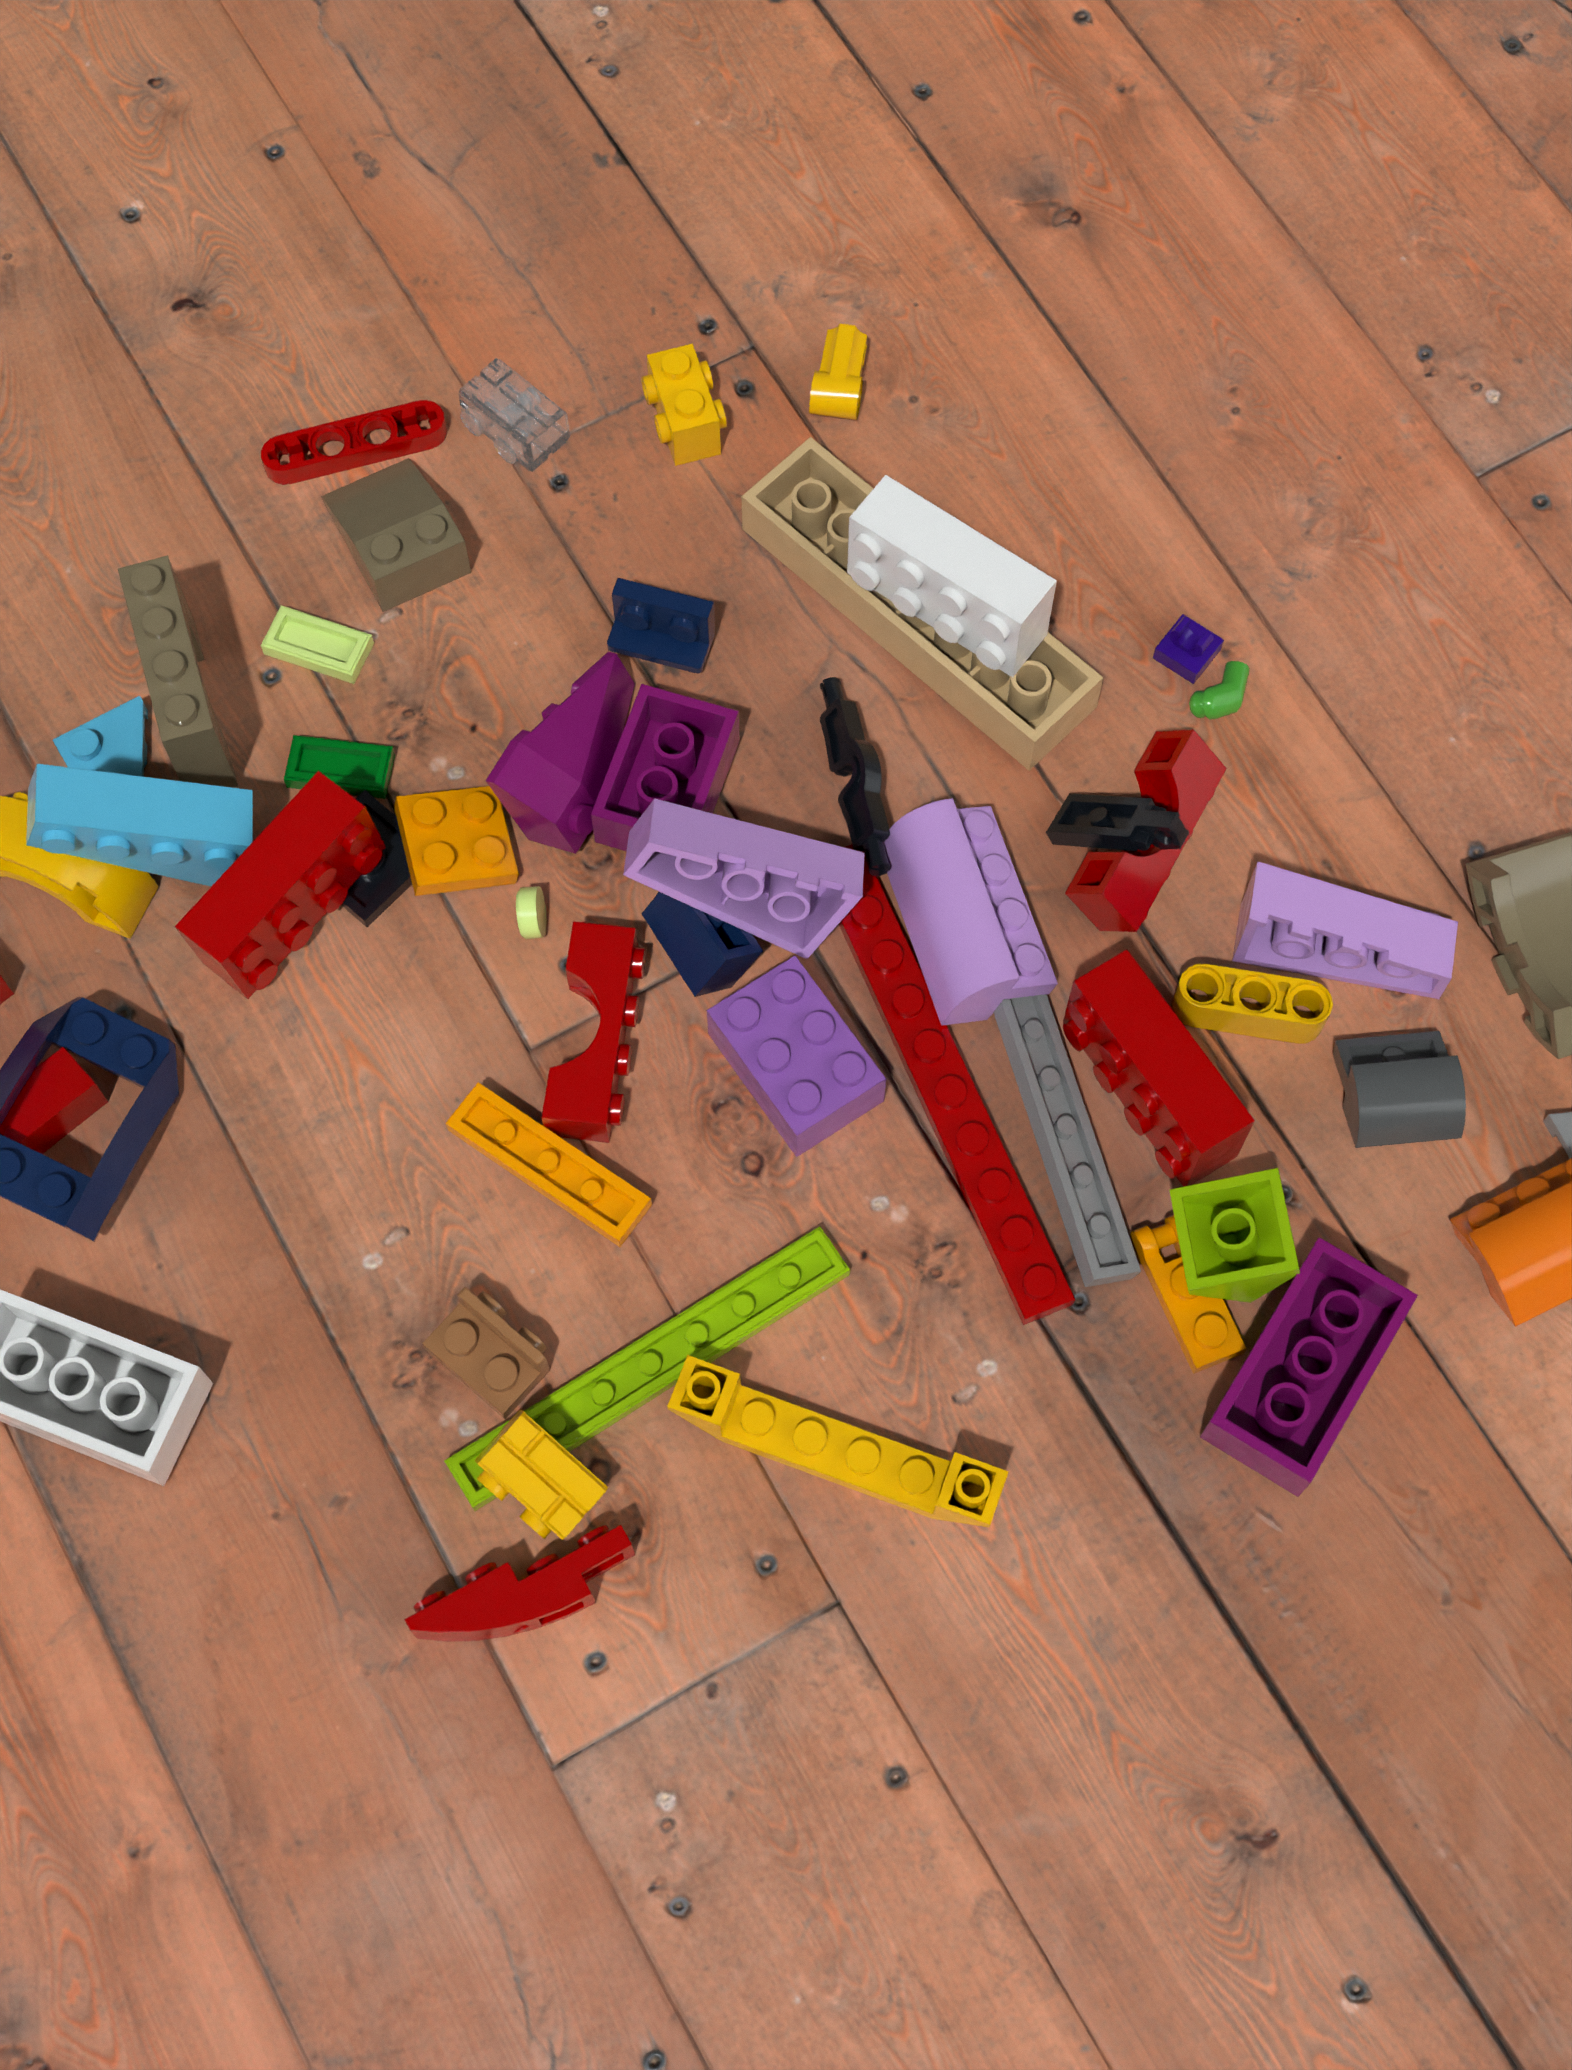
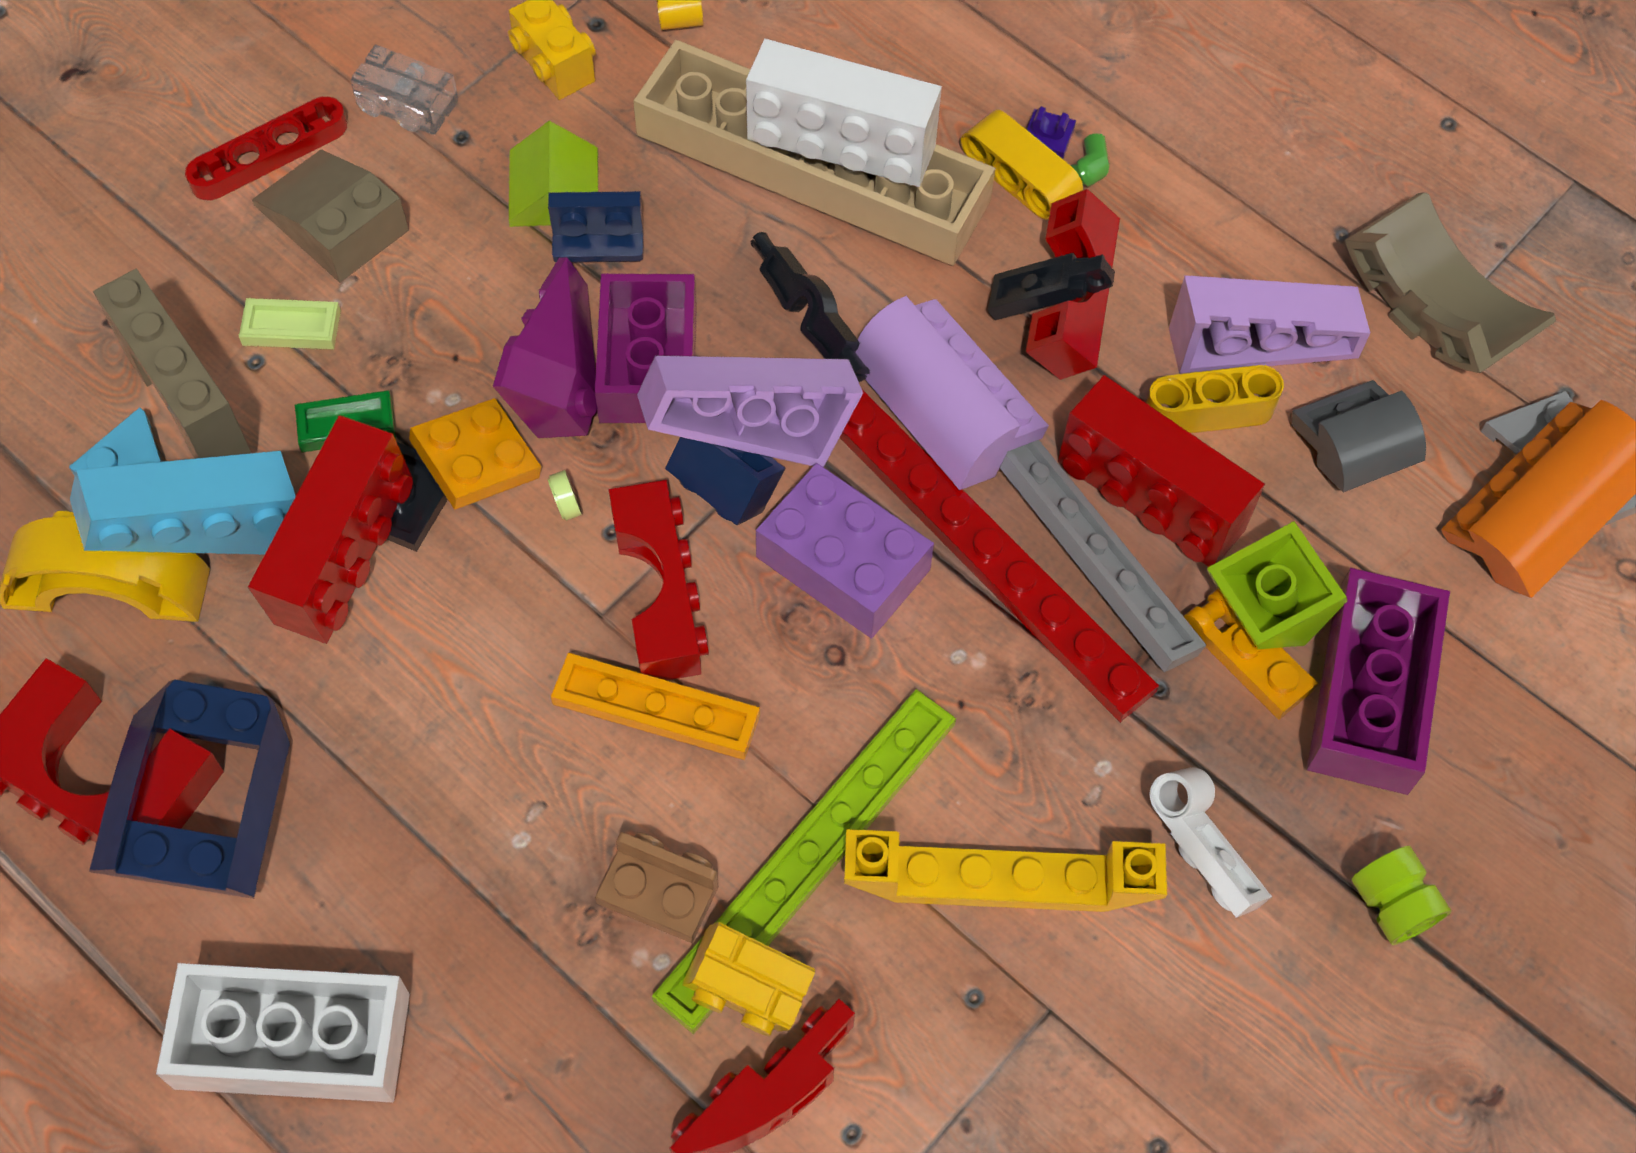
camera: 20 degrees left, 5 degrees down
none -> lime slope [508,120,599,227]
none -> yellow beam [961,109,1083,220]
none -> white plate [1150,767,1272,918]
none -> lime wheel [1351,846,1452,946]

